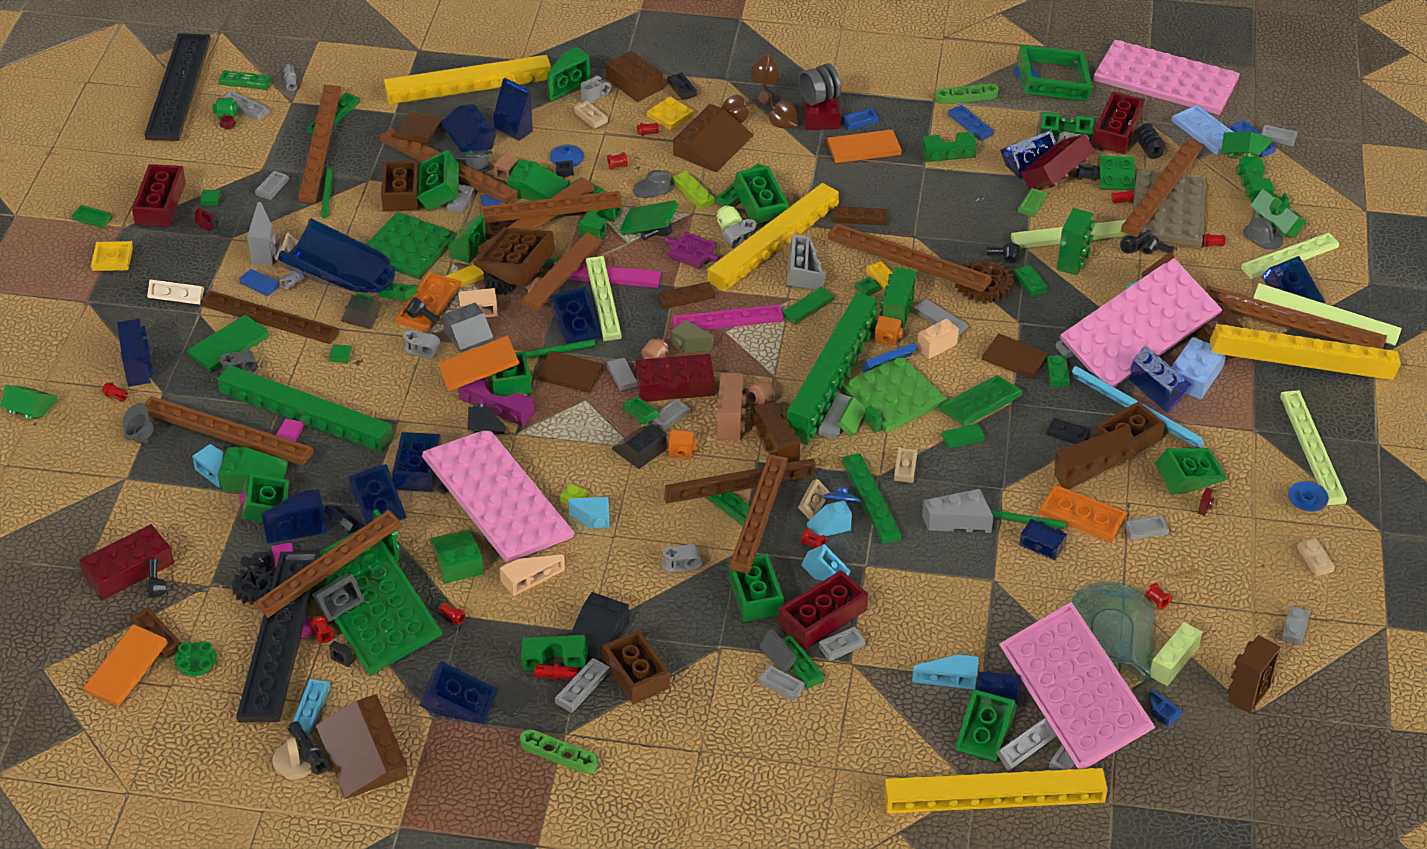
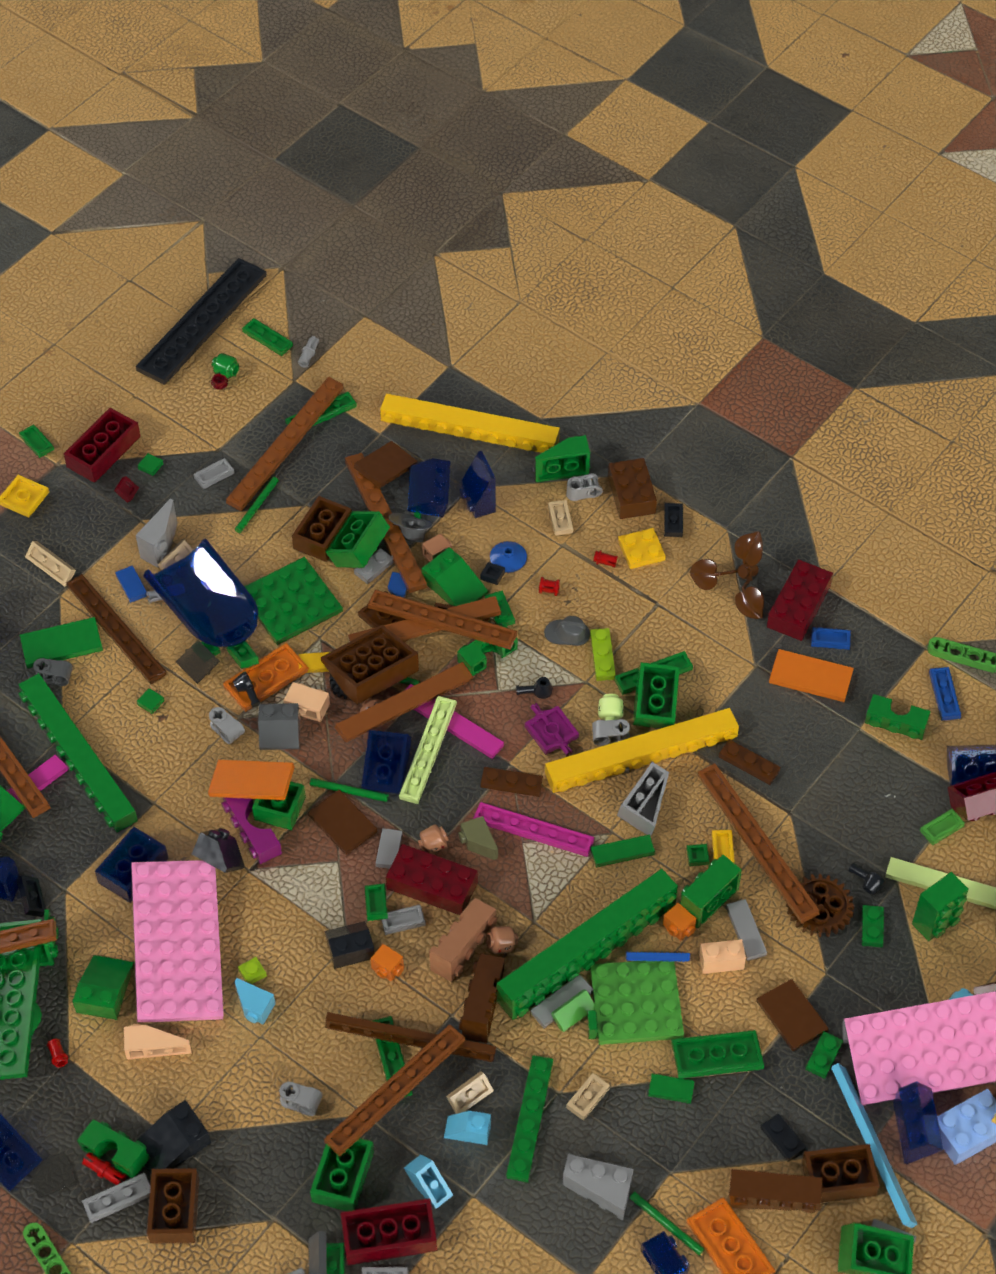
camera: 30 degrees right, 10 degrees up
light grey tile [222,91,270,121] -> none
clear blue slope [349,464,407,525] -> none
green slope [448,215,486,264] -> none
green tile [620,200,678,235] -> none
reddish brown slope [673,104,753,173] -> none
dark grey wheel [799,63,841,105] -> none
red bush [801,528,827,548] -> none
blue dish [821,488,861,503] -> none

